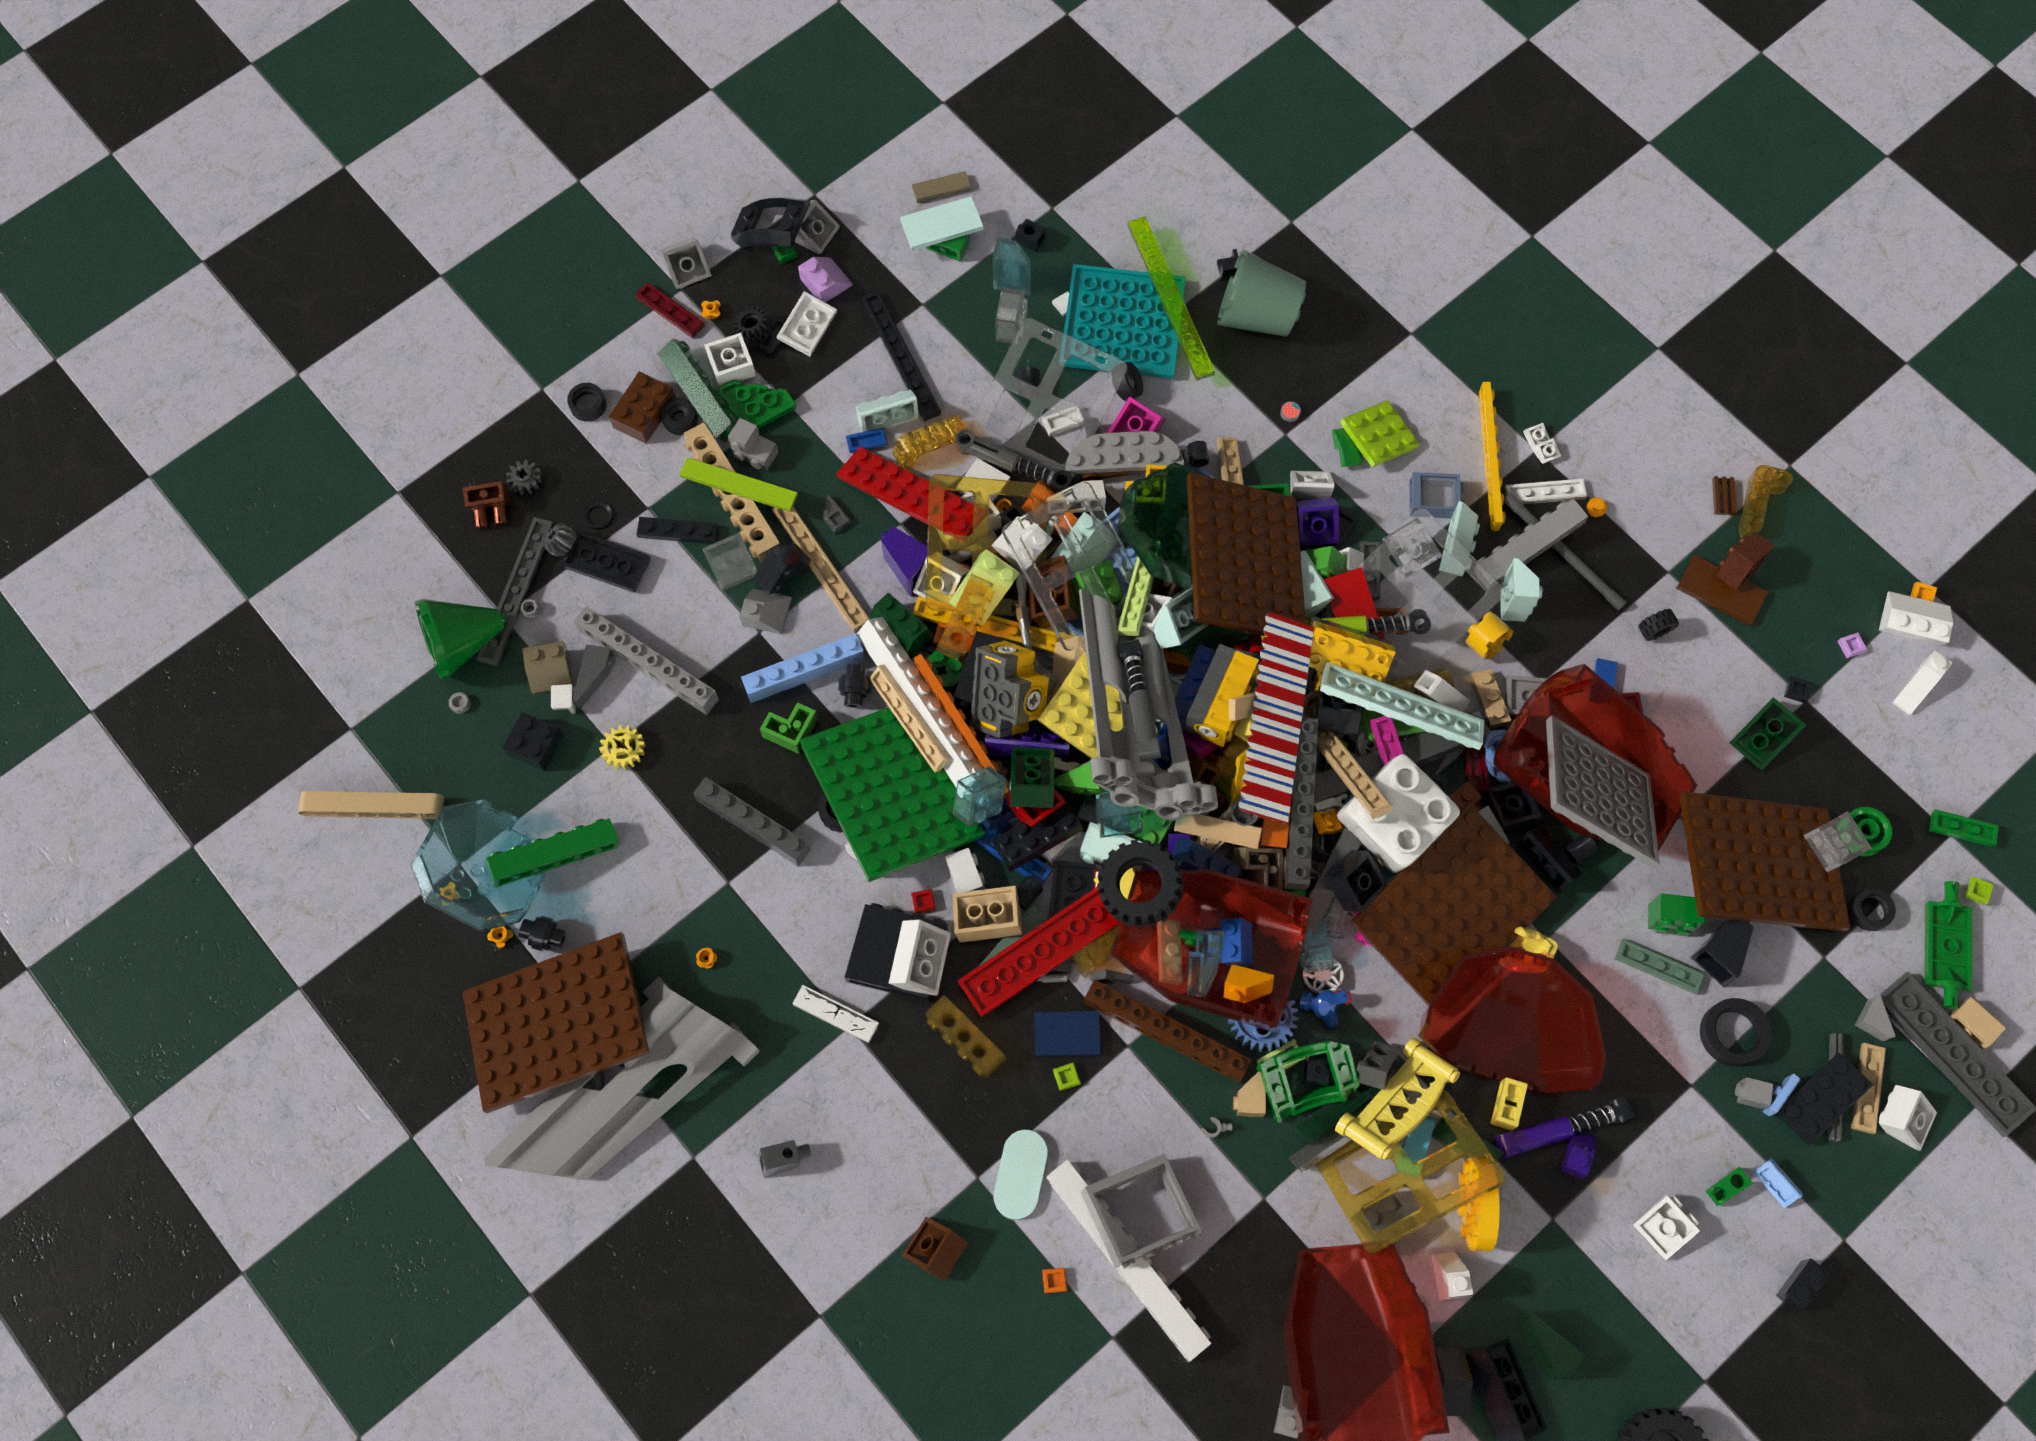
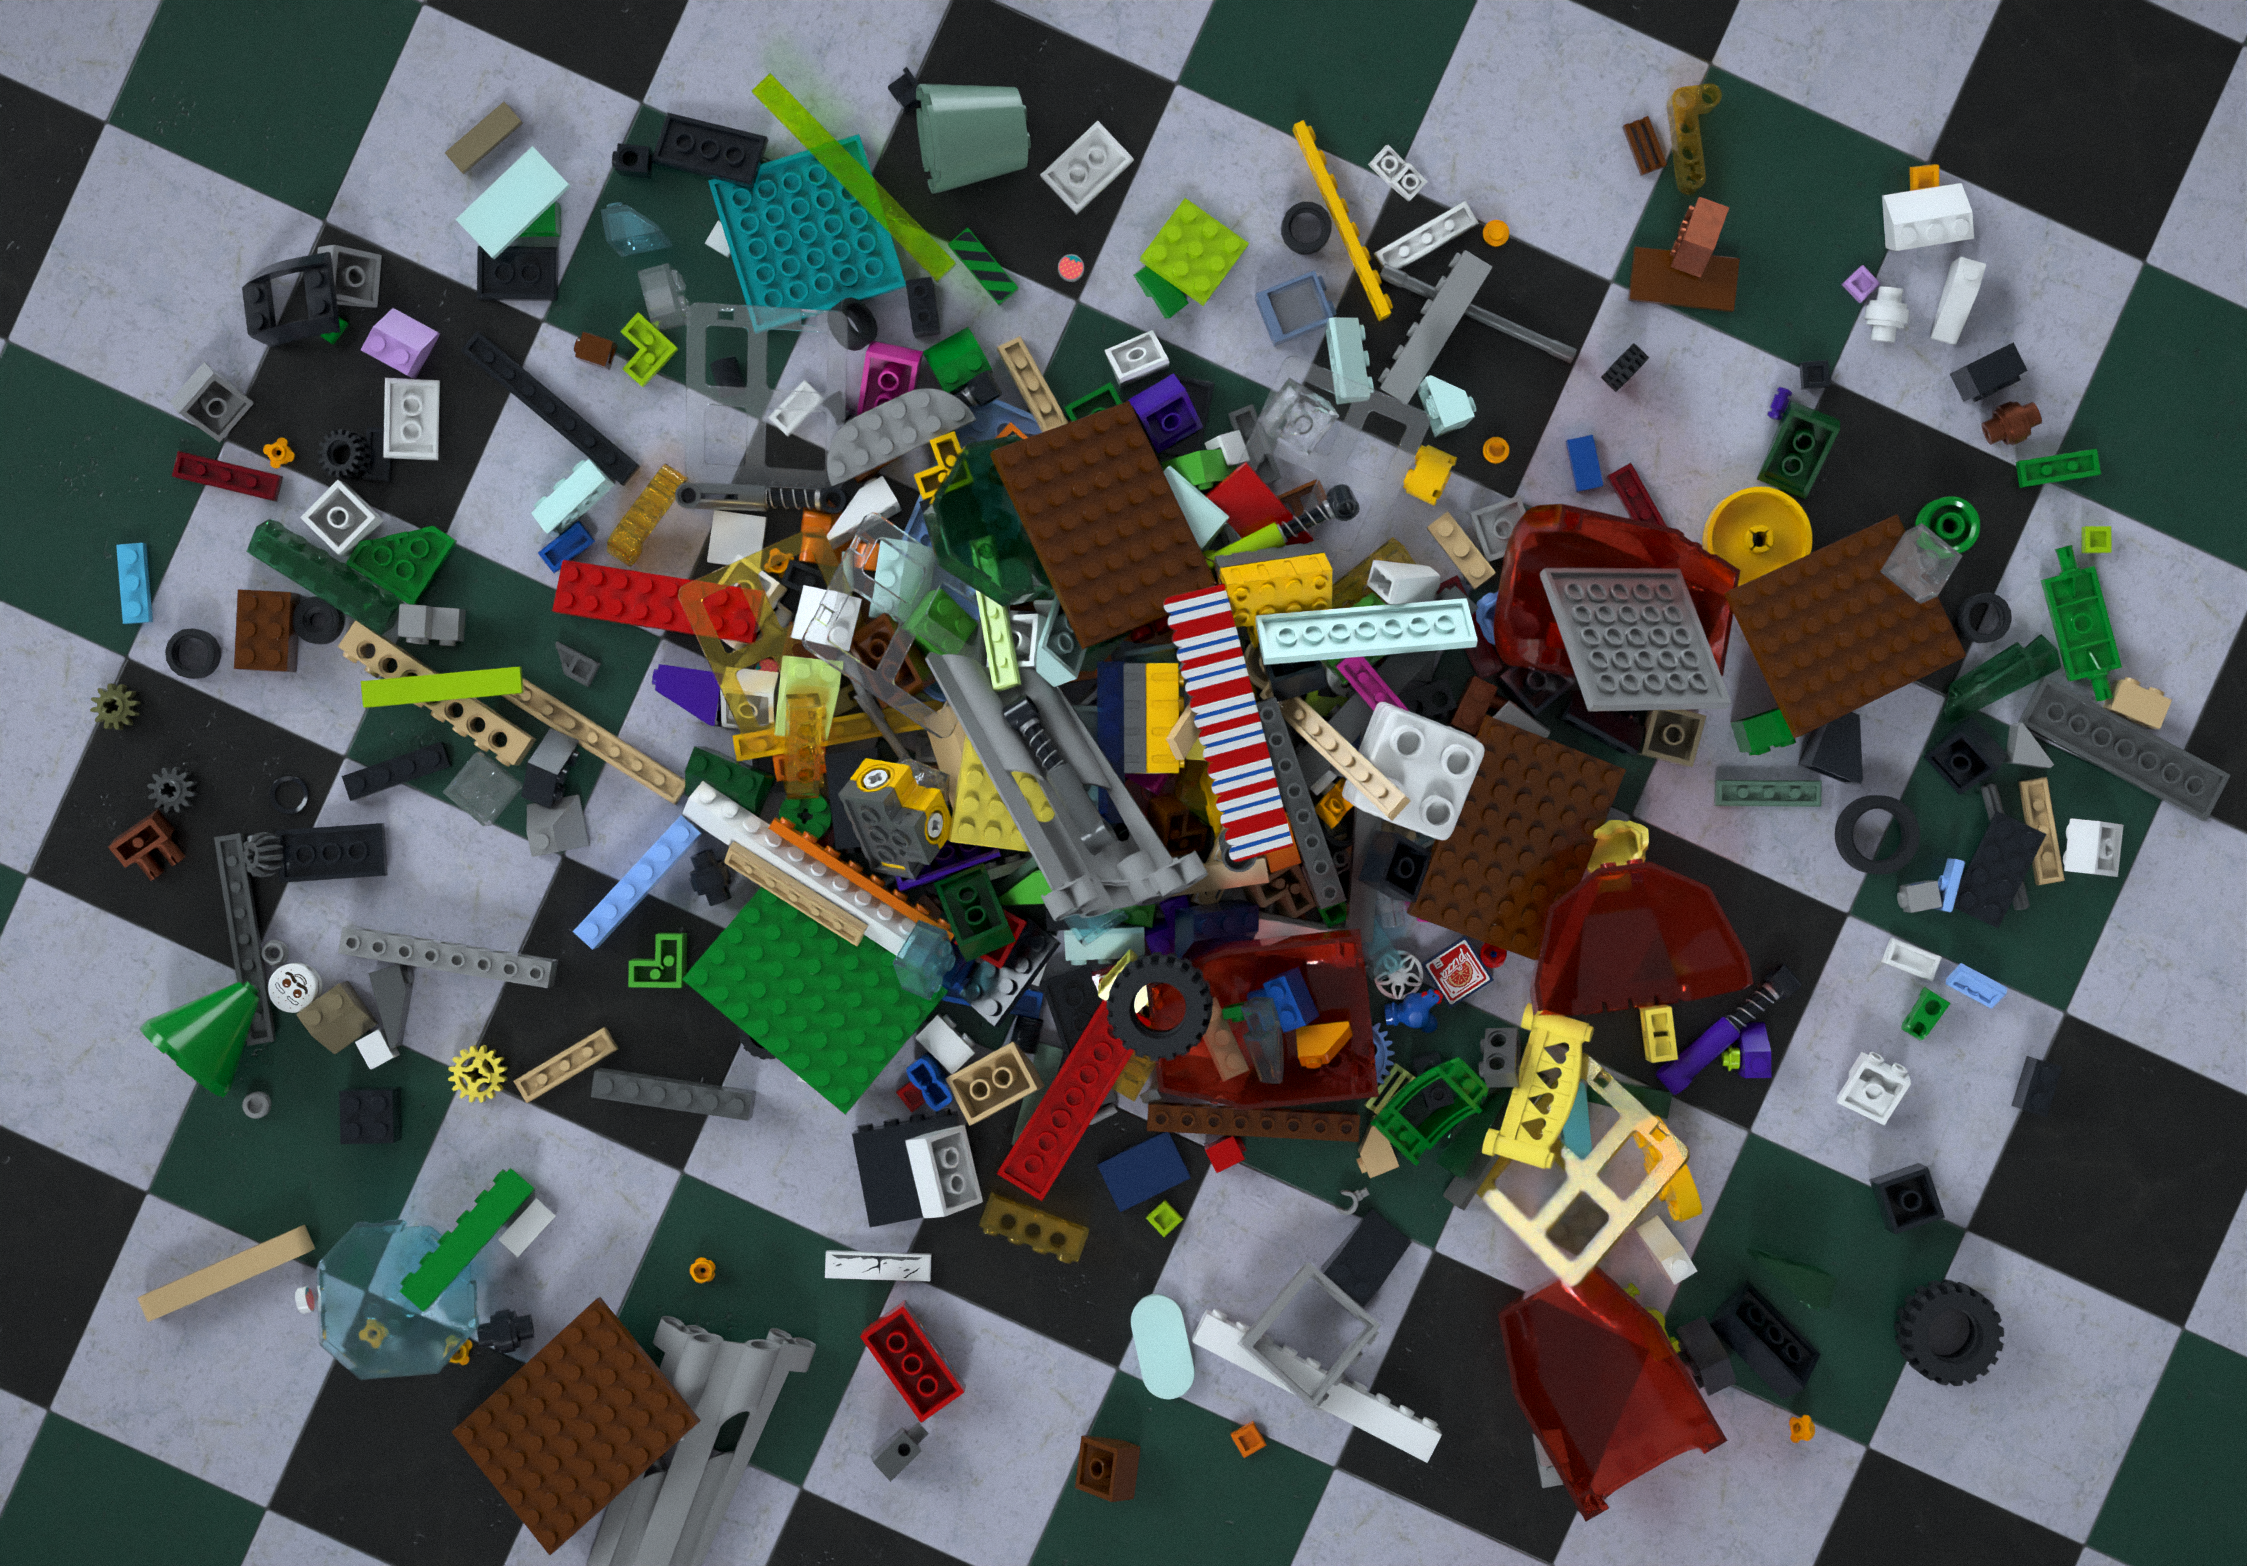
camera: 25 degrees left, 20 degrees up
none -> olive gear [90,683,141,730]
none -> medium azure plate [116,543,153,624]
none -> white head [268,963,322,1013]
none -> white tile [295,1286,315,1314]
none -> black tile [477,246,558,301]
none -> white slope [498,1198,556,1258]
none -> tan tile [514,1026,619,1103]
none -> reddish brown brick [574,332,618,370]
none -> lime plate [620,313,679,388]
none -> black tile [652,112,769,188]
none -> red brick [860,1300,966,1423]
none -> black brick [905,277,941,338]
none -> blue brick [906,1052,955,1111]
none -> green slope [923,327,993,395]
none -> tile [948,228,1019,306]
none -> white tile [1040,121,1134,215]
none -> red brick [1204,1135,1247,1173]
none -> black tyre [1281,202,1332,254]
none -> black slope [1321,1208,1412,1308]
none -> tile [1421,935,1494,1008]
none -> red tile [1480,943,1507,968]
none -> light orange plate [1483,437,1509,464]
none -> dark tan brick [1637,710,1707,767]
none -> yellow piece [1702,487,1812,589]
none -> lime plate [1722,1045,1740,1071]
none -> dark purple piece [1767,387,1792,420]
none -> white piece [1864,287,1910,343]
none -> black brick [1869,1163,1945,1234]
none -> white tile [1881,938,1942,982]
none -> black slope [1924,716,2007,795]
none -> clear green wedge [1944,634,2061,724]
none -> black brick [1950,342,2028,403]
none -> copper piece [1981,401,2042,445]

